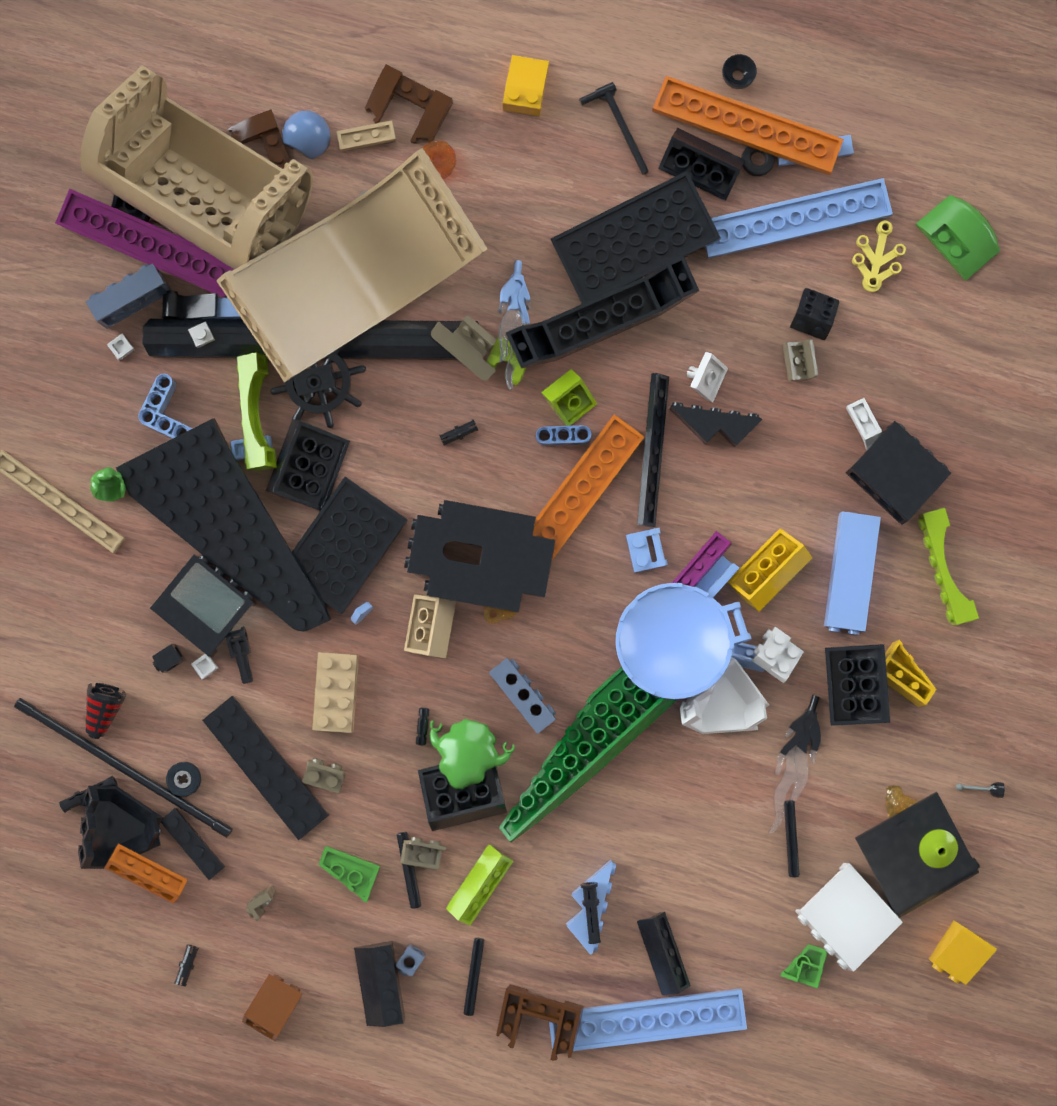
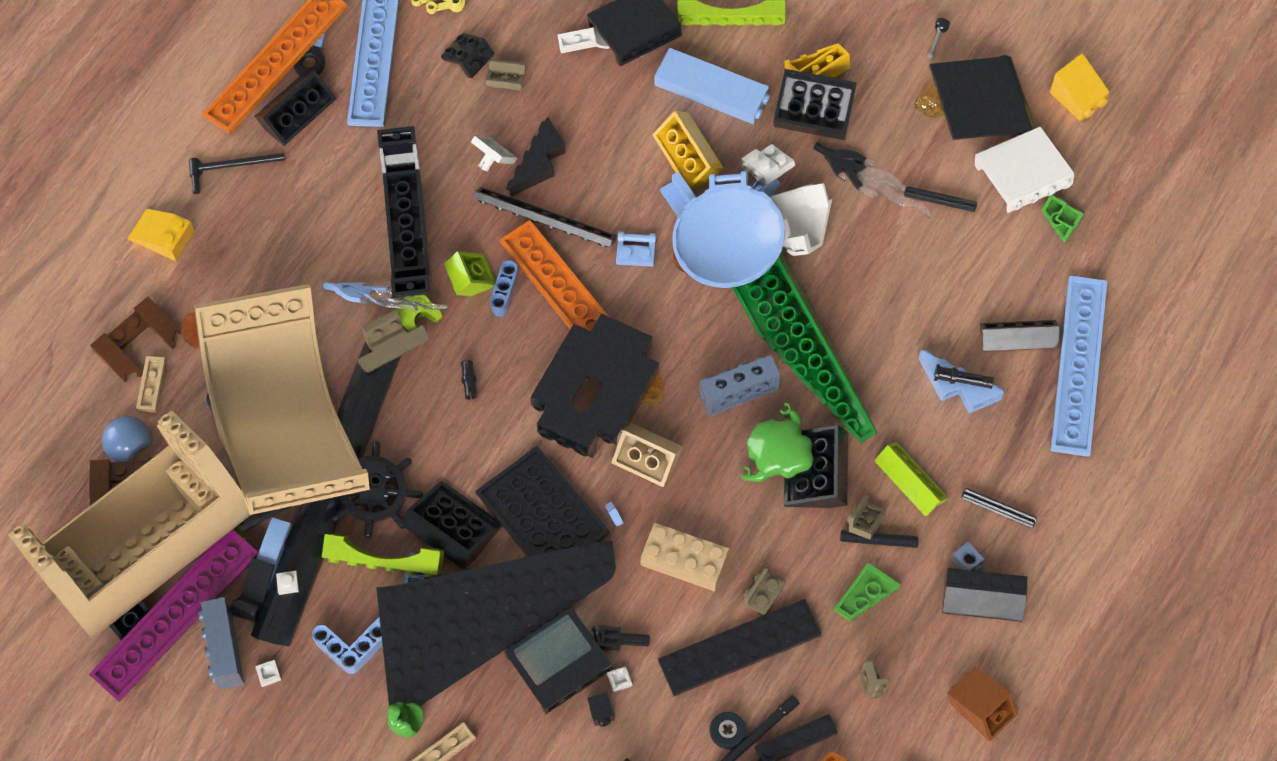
camera: 75 degrees left, 20 degrees down
black axle [416,707,430,746] -> none
reddish brown wedge [496,984,584,1061] -> none
black plate [551,171,721,304] -> none
magenta plate [672,531,732,587] -> none
black piece [722,54,757,89] -> none
lime dish [919,829,958,868] -> none

